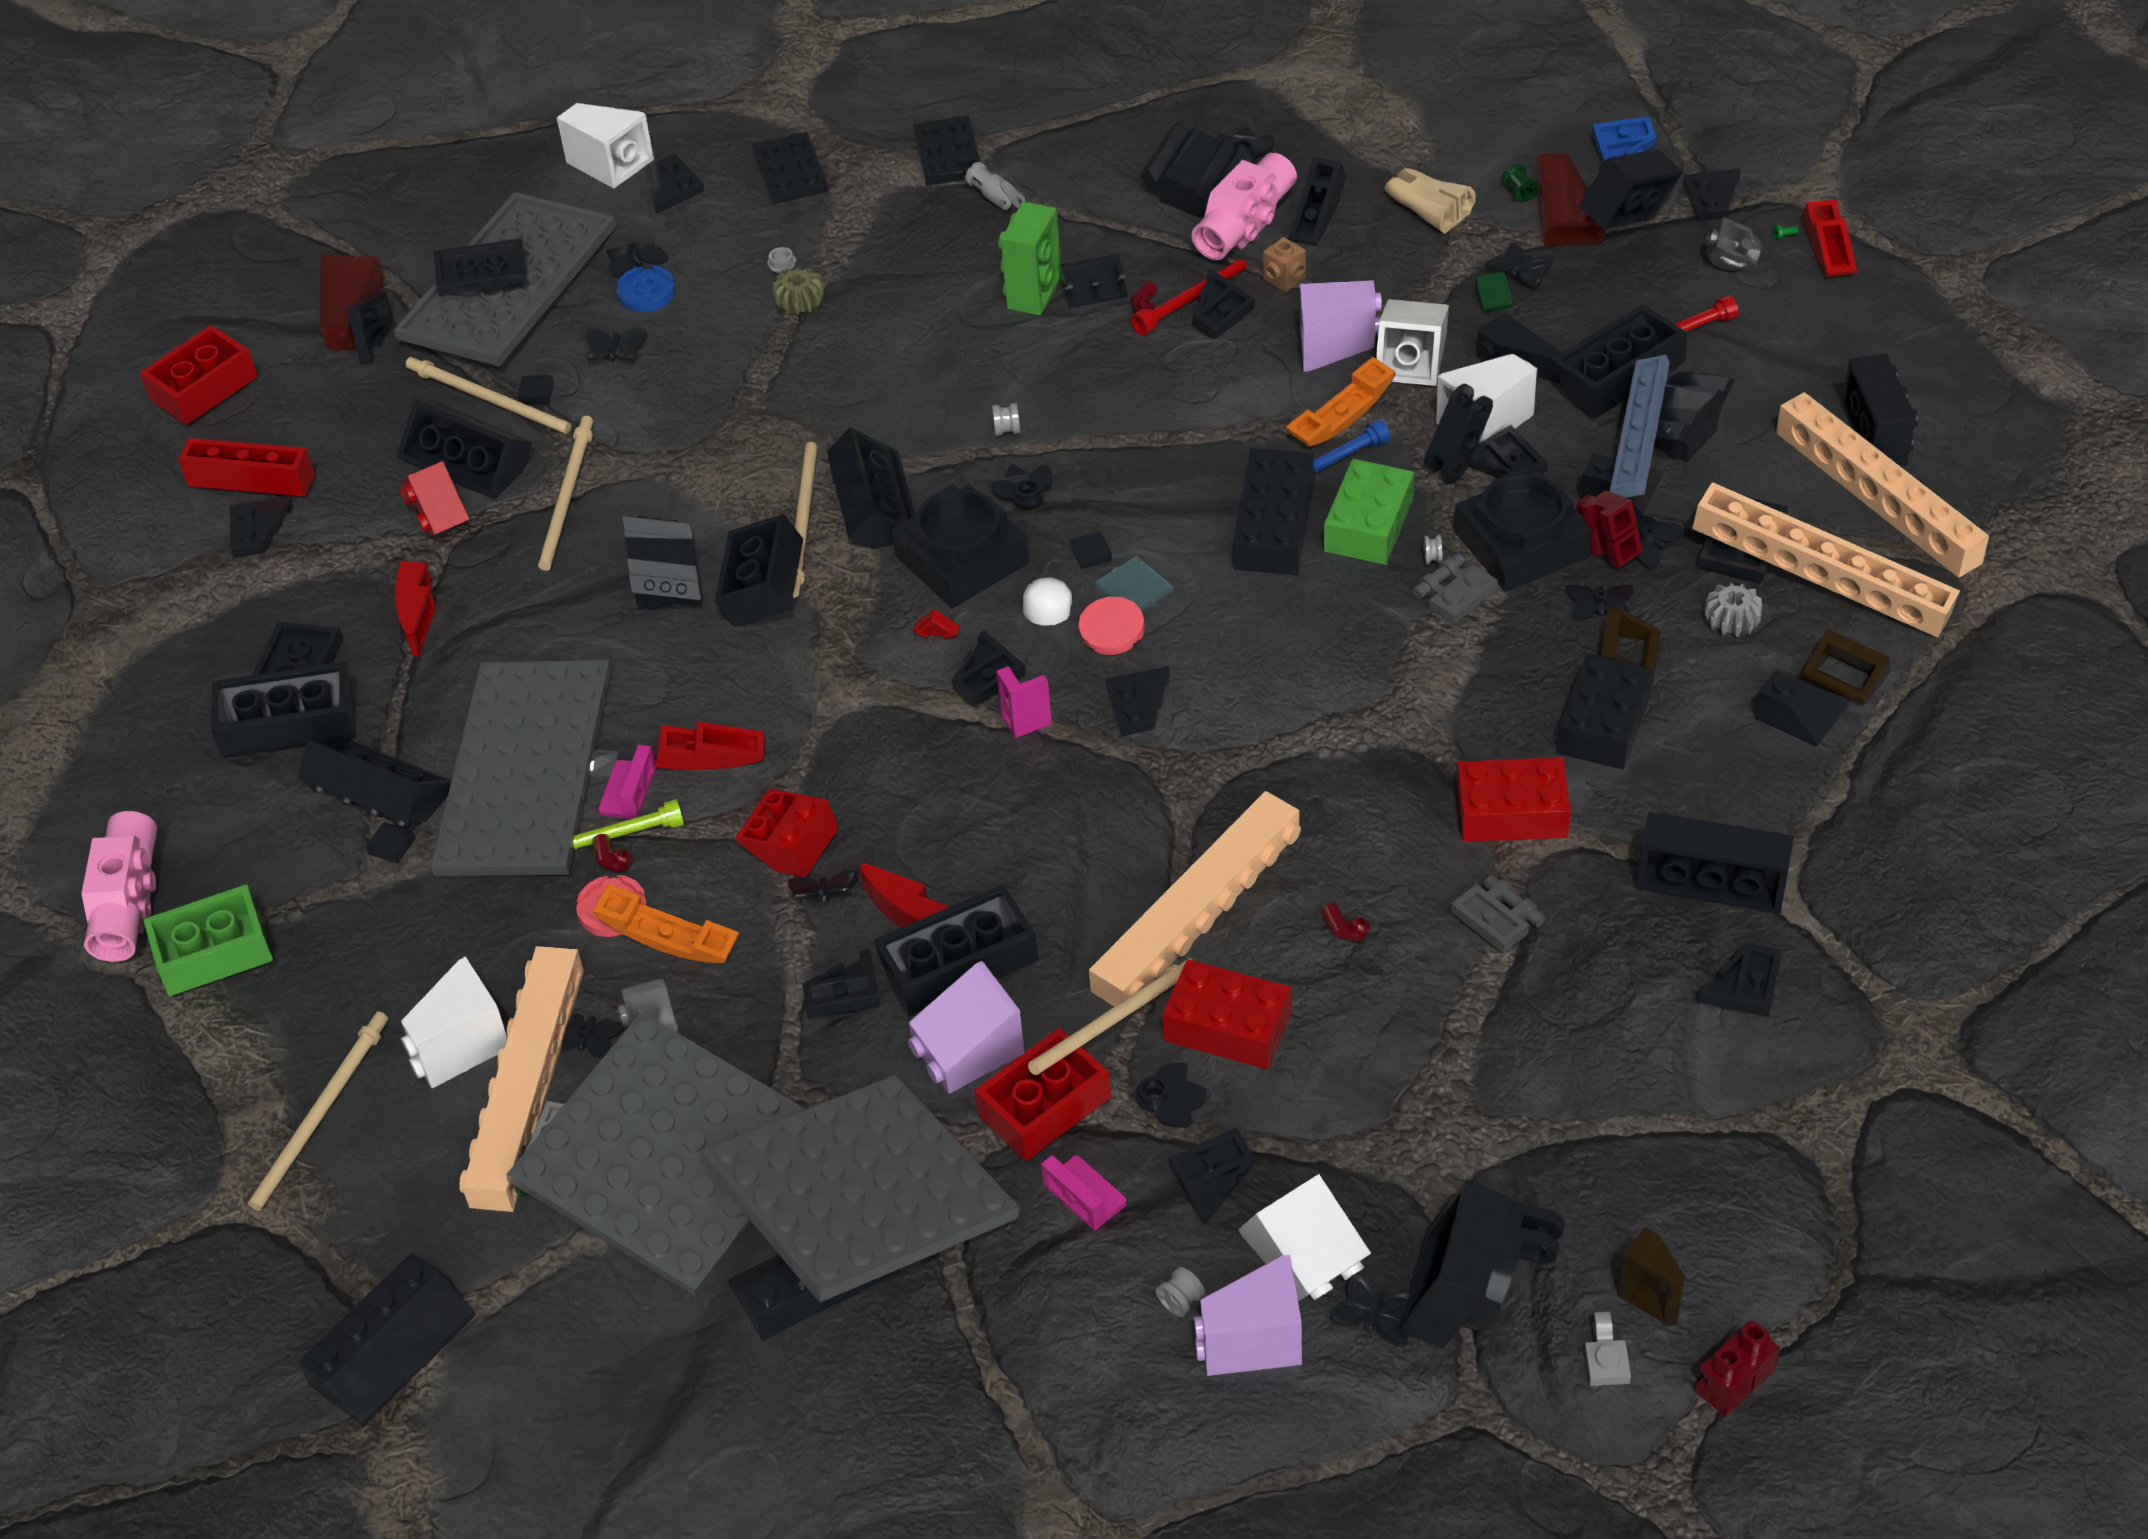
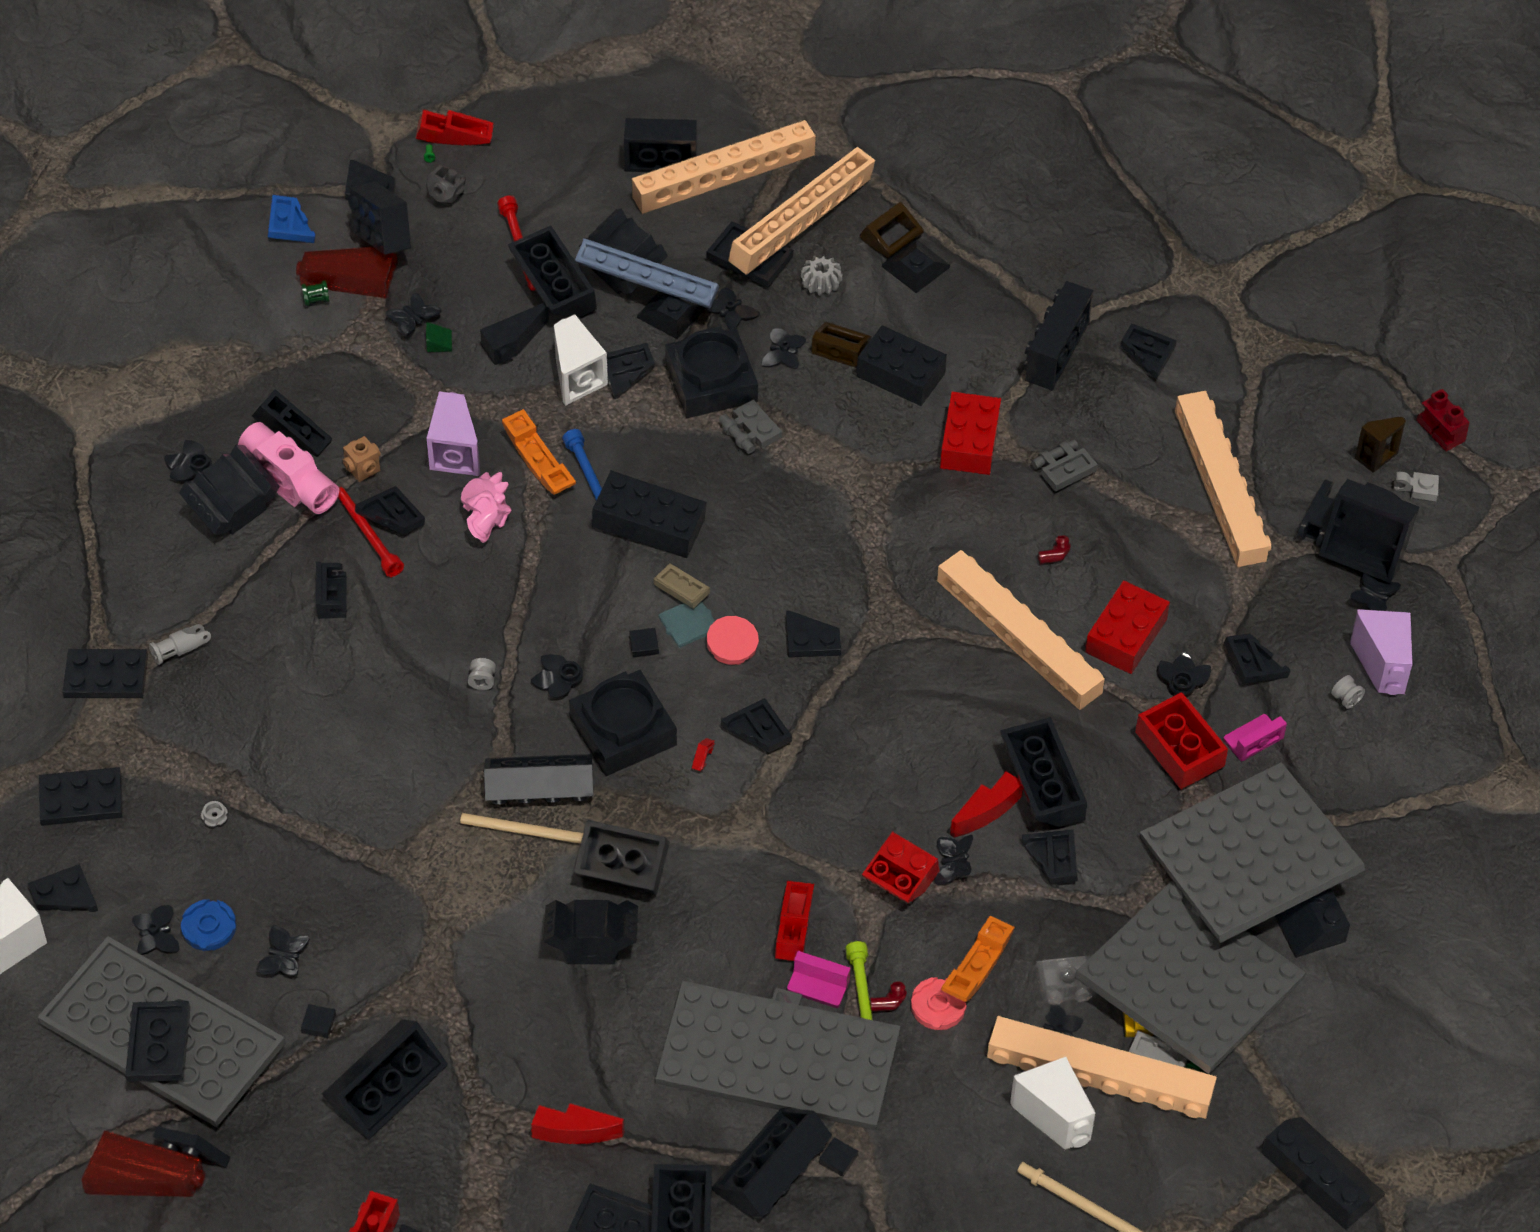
camera: 85 degrees left, 5 degrees up
brick [399,461,470,537] -> none
tan bar [406,357,572,434] -> none
tan bar [538,416,593,571] -> none
olive gear [772,267,824,316] -> none
lavender slope [908,961,1025,1094] -> none
dark pink panel [996,666,1052,738] -> none
bright green brick [998,202,1062,316] -> none
white hair [1023,577,1072,626] -> none
tan bar [1028,959,1194,1075] -> none
dark red arm [1130,281,1157,313] -> none
white slope [1238,1174,1371,1301] -> none
bright green brick [1324,459,1415,565] -> none
white slope [1376,299,1449,386] -> none
tan piece [1384,168,1476,234] -> none
light grey bush [1423,535,1443,565] -> none
black piece [1424,383,1493,483] -> none
dark red hips [1576,490,1643,568] -> none
none -> bright pink head [461,472,512,543]
none -> dark tan plate [653,563,710,609]
none -> light nougat brick [1175,391,1271,567]

